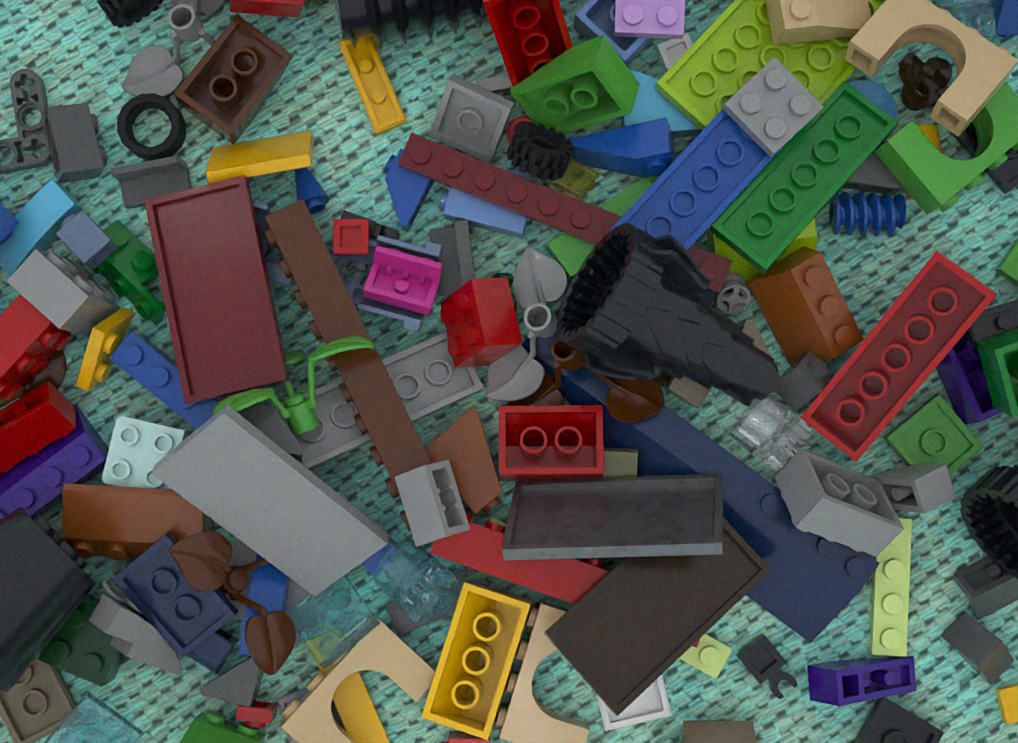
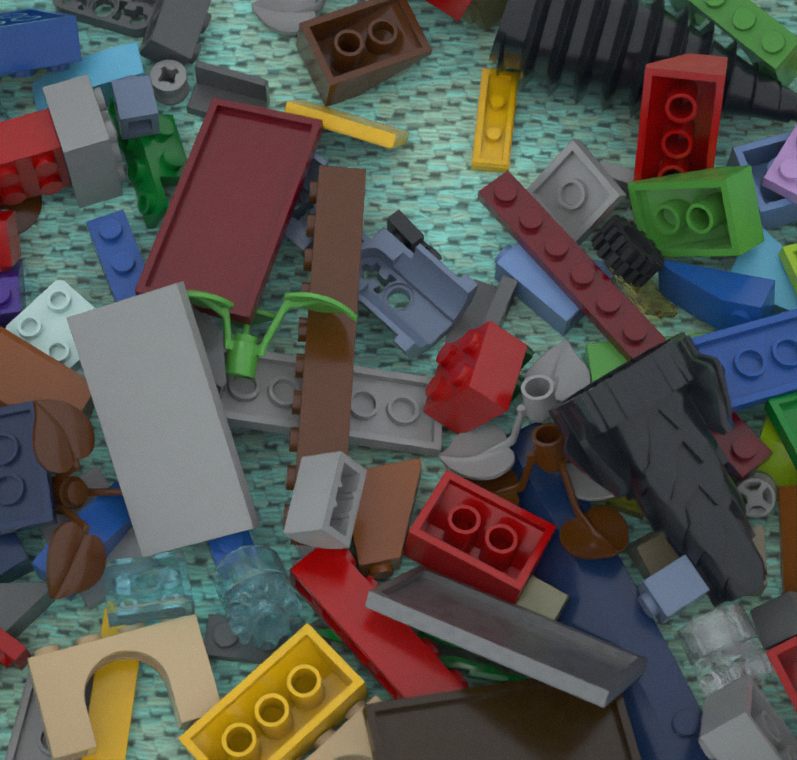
camera: 25 degrees right, 20 degrees down
yellow wing [75,307,135,392] -> none
black tyre [117,93,186,161] -> none
blue cone [294,167,330,214] -> none
red plate [333,219,370,256] -> none
dark pink bracket [363,246,443,316] -> none
blue slope [384,148,435,232] -> none
none -> light grey wheel [150,60,189,106]
none -> sand blue brick [637,554,710,625]

